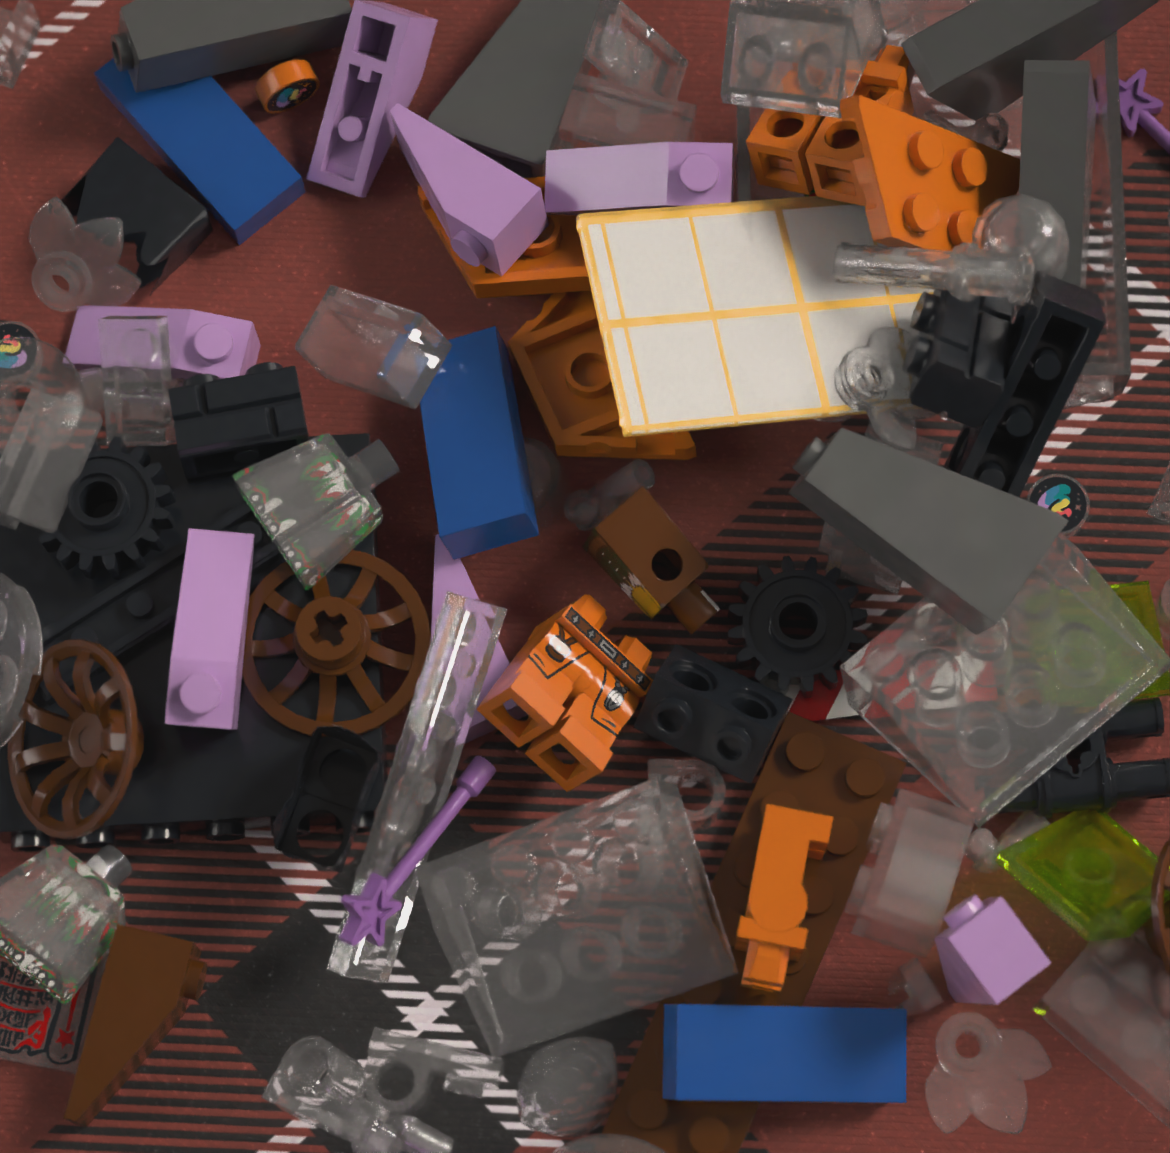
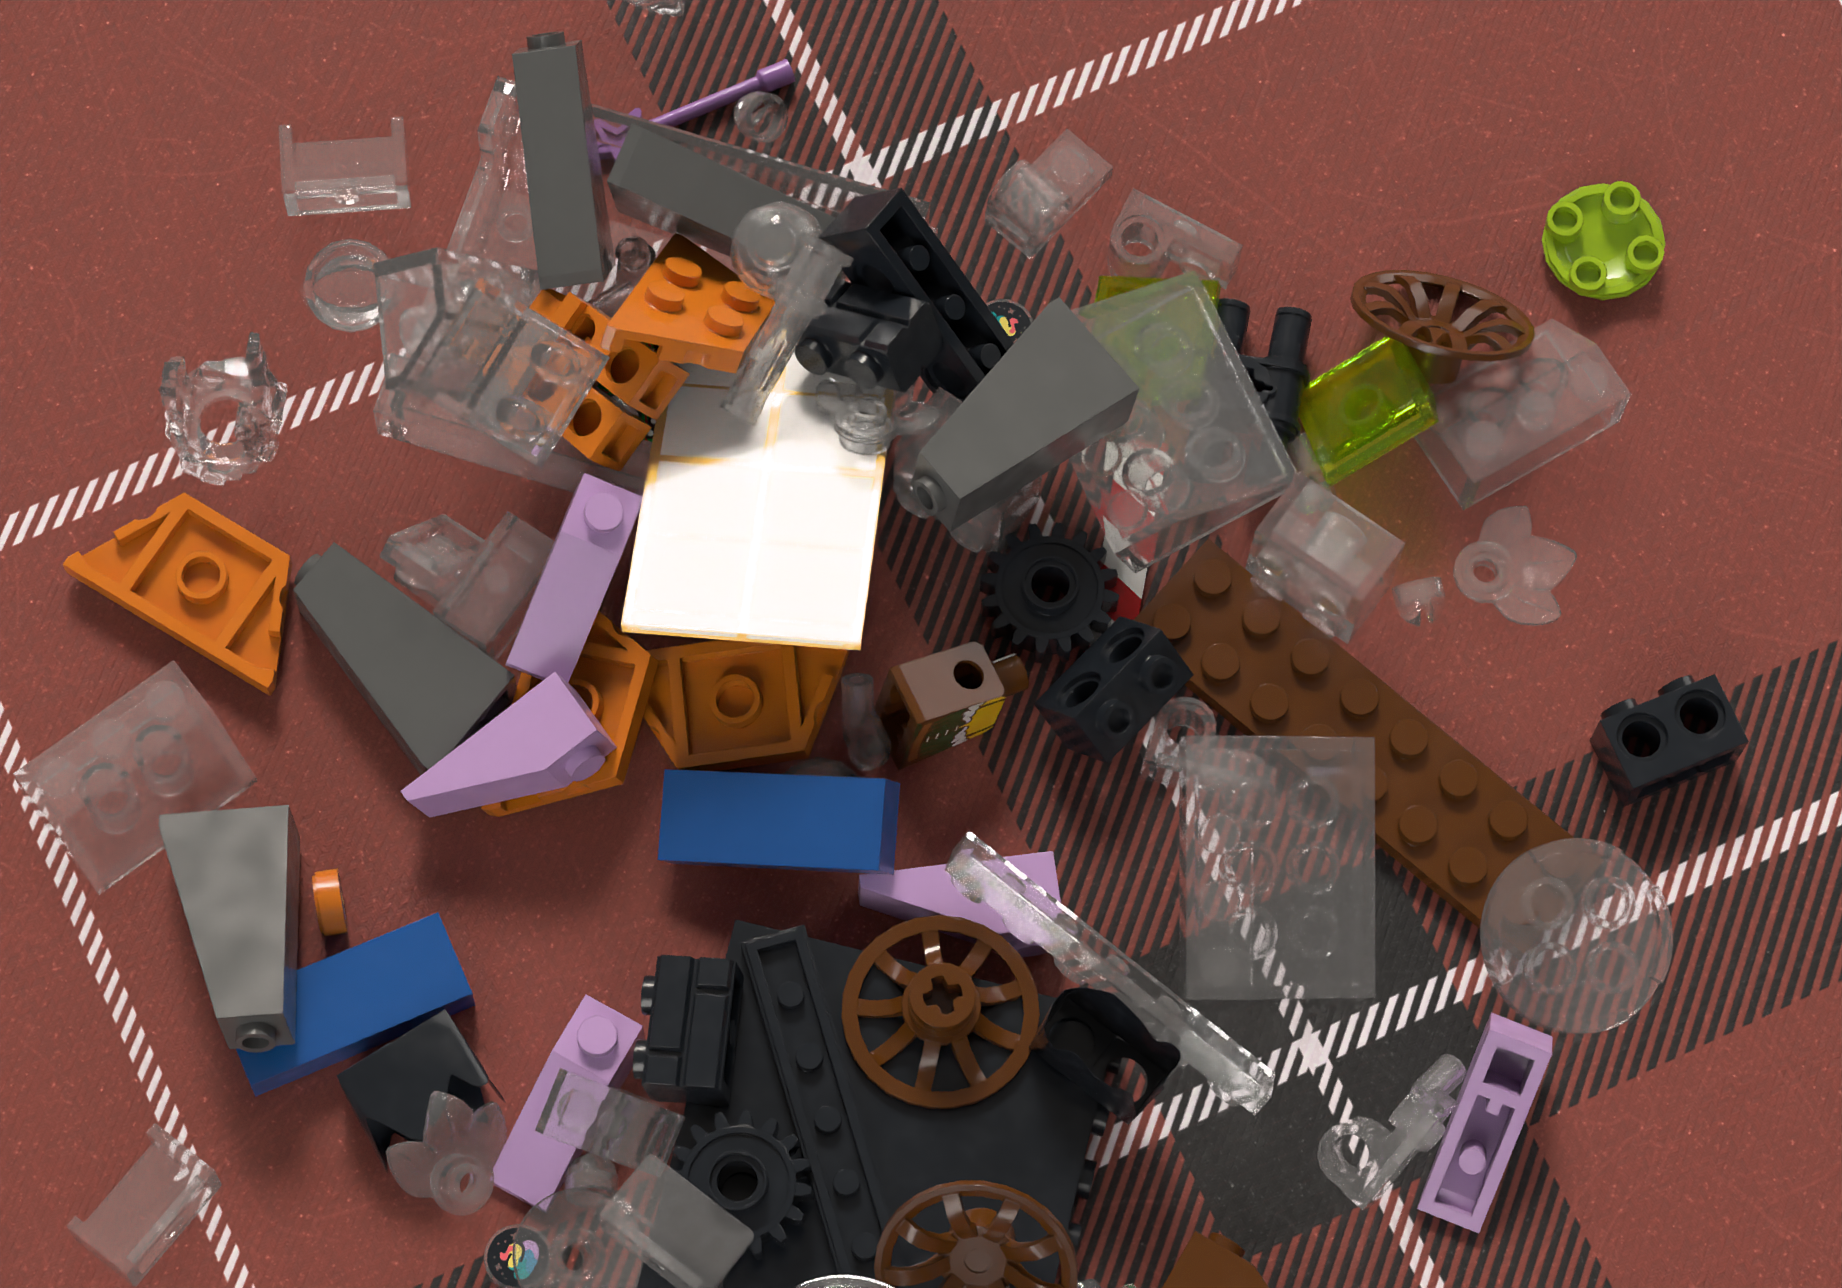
camera: 80 degrees left, 5 degrees down
lavender slope [165,528,255,729] -> none
clear torso [233,433,400,590] -> none
clear panel [295,285,453,409] -> none
lavender slope [307,0,438,198] -> none
medium lavender piece [339,756,496,947] -> none
clear plate [363,1027,505,1118] -> none
orange hips [476,594,653,792] -> none
clear piece [516,1036,618,1138] -> none
blue piece [663,1004,907,1103] -> none
orange hips [734,804,833,994] -> none
lavender slope [934,894,1051,1005] -> none

